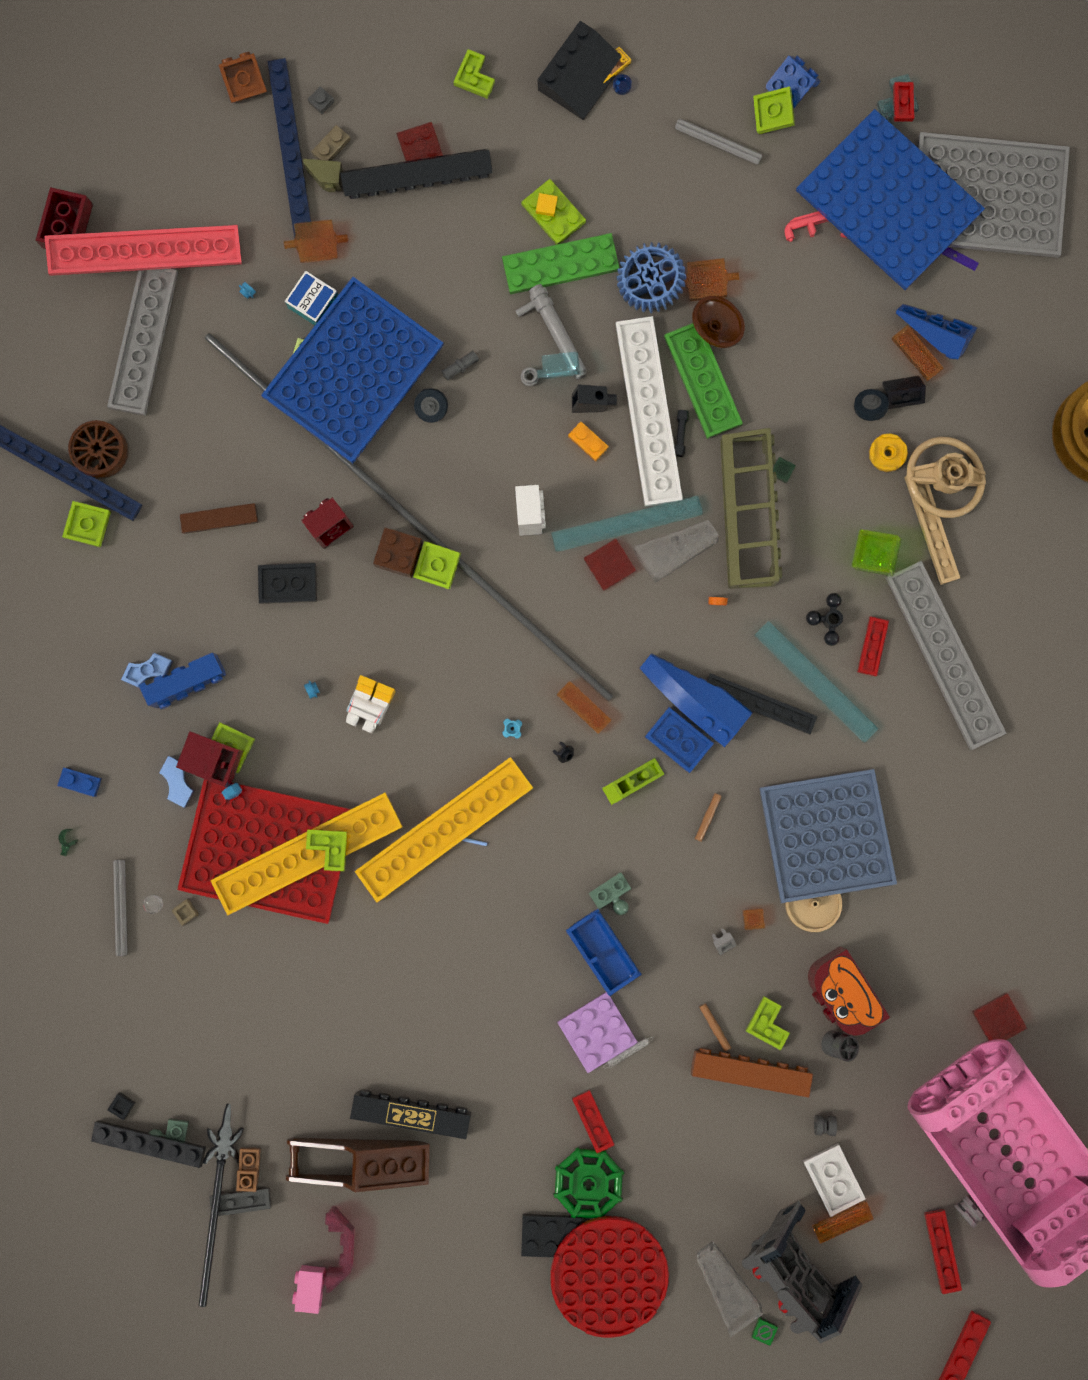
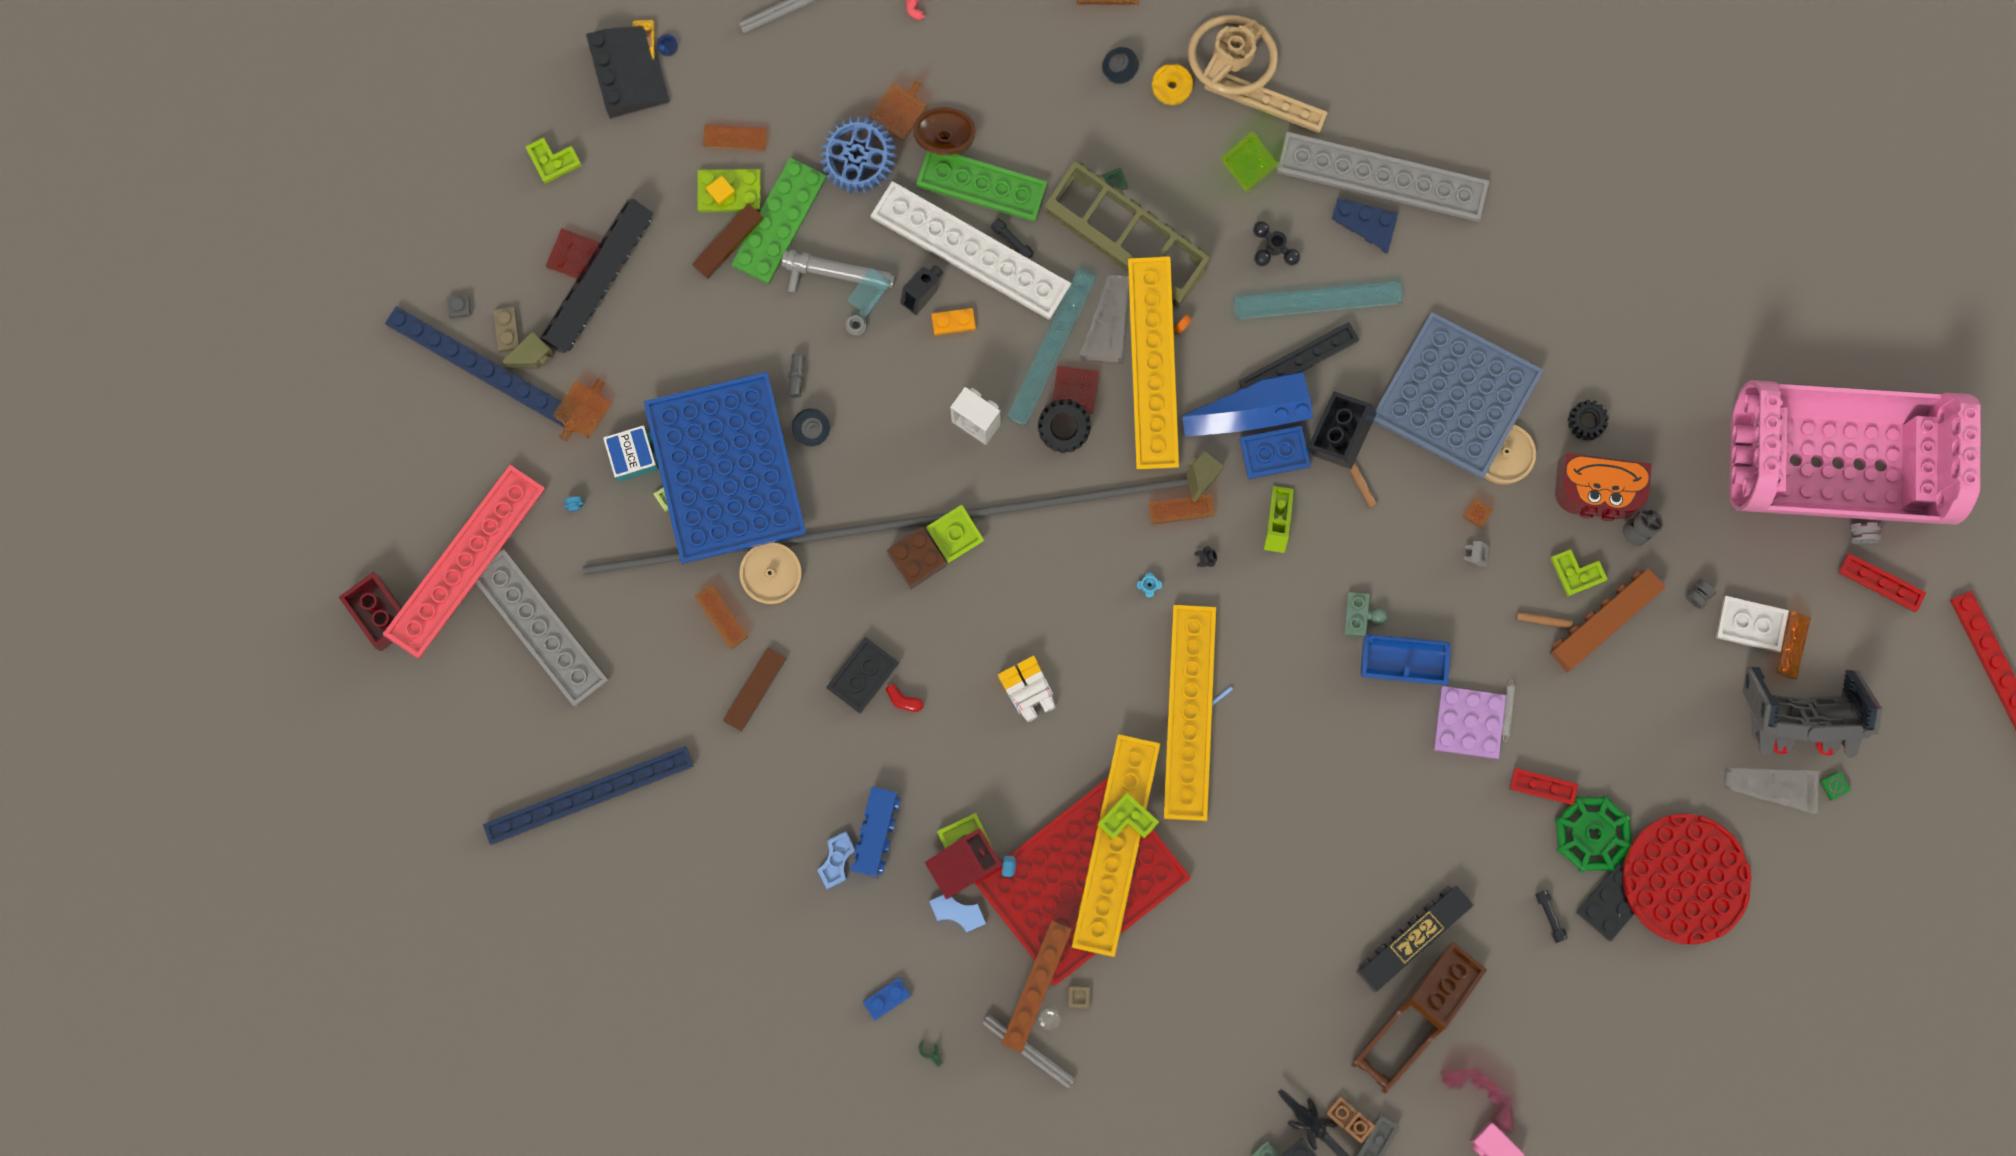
camera: 55 degrees left, 5 degrees down
lime plate [62,501,111,548] -> none
reddish brown piece [68,420,128,478] -> none
dark orange plate [219,52,267,103] -> none
dark red brick [301,497,354,549] -> none
dark azure plate [304,680,320,699] -> none
red tile [857,616,889,677] -> none
black panel [882,376,926,409] -> none
clear red plate [972,993,1027,1041] -> none
none -> reddish brown tile [692,203,764,279]
none -> clear orange plate [694,585,749,649]
none -> clear orange plate [703,124,767,151]
none -> tan piece [739,543,802,604]
none -> red arm [885,684,924,712]
none -> dark orange brick [1001,921,1072,1053]
none -> black tyre [1038,399,1091,453]
none -> yellow plate [1128,257,1179,470]
none -> olive slope [1186,451,1224,503]
none -> black brick [1308,391,1377,469]
none -> dark blue wing [1332,197,1398,254]
none -> black bar [1535,890,1568,943]
none -> black tyre [1568,400,1609,440]

